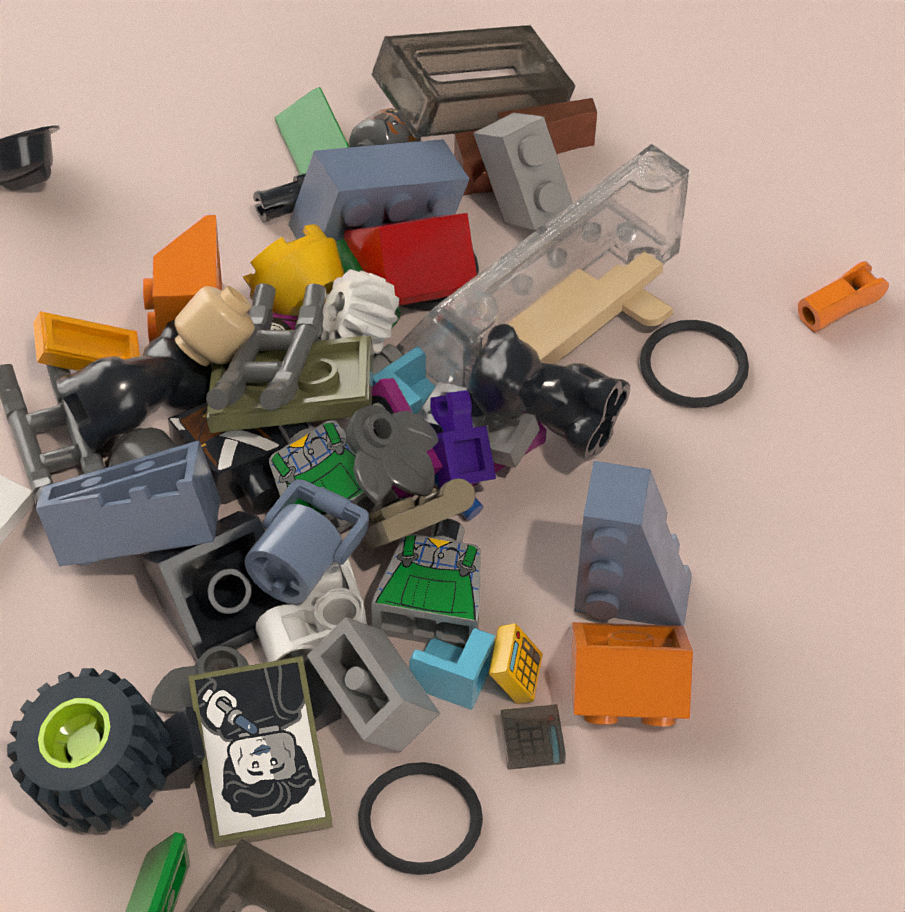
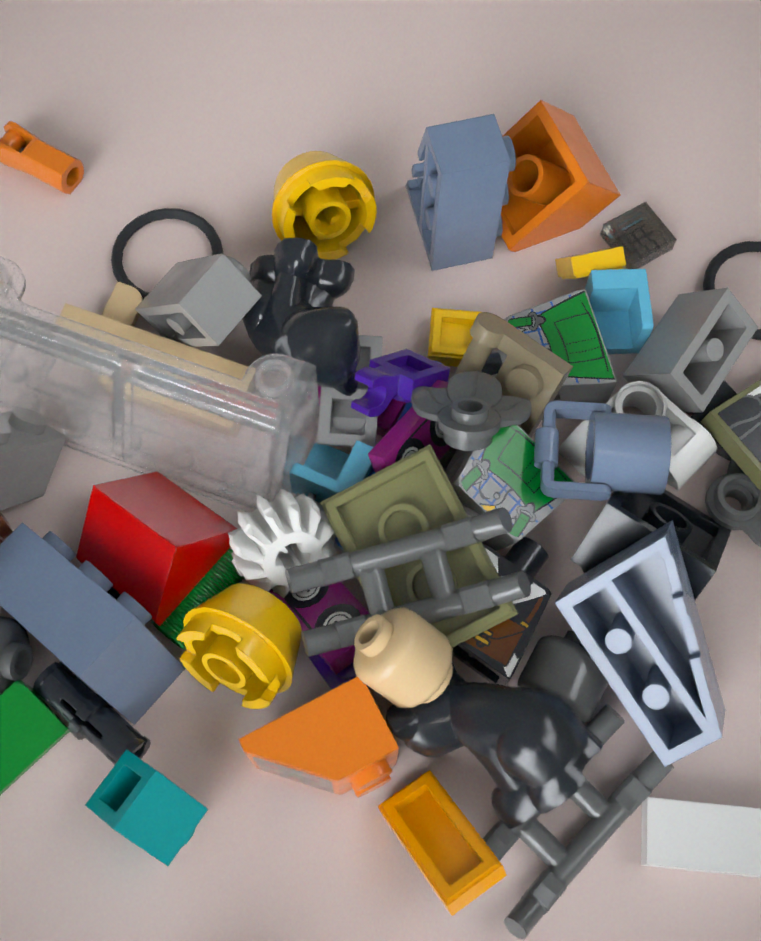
camera: 115 degrees left, 15 degrees up
none -> teal brick [85,749,208,866]
none -> light grey brick [135,253,262,347]
none -> yellow cone [272,151,377,260]
none -> yellow tile [427,308,482,367]

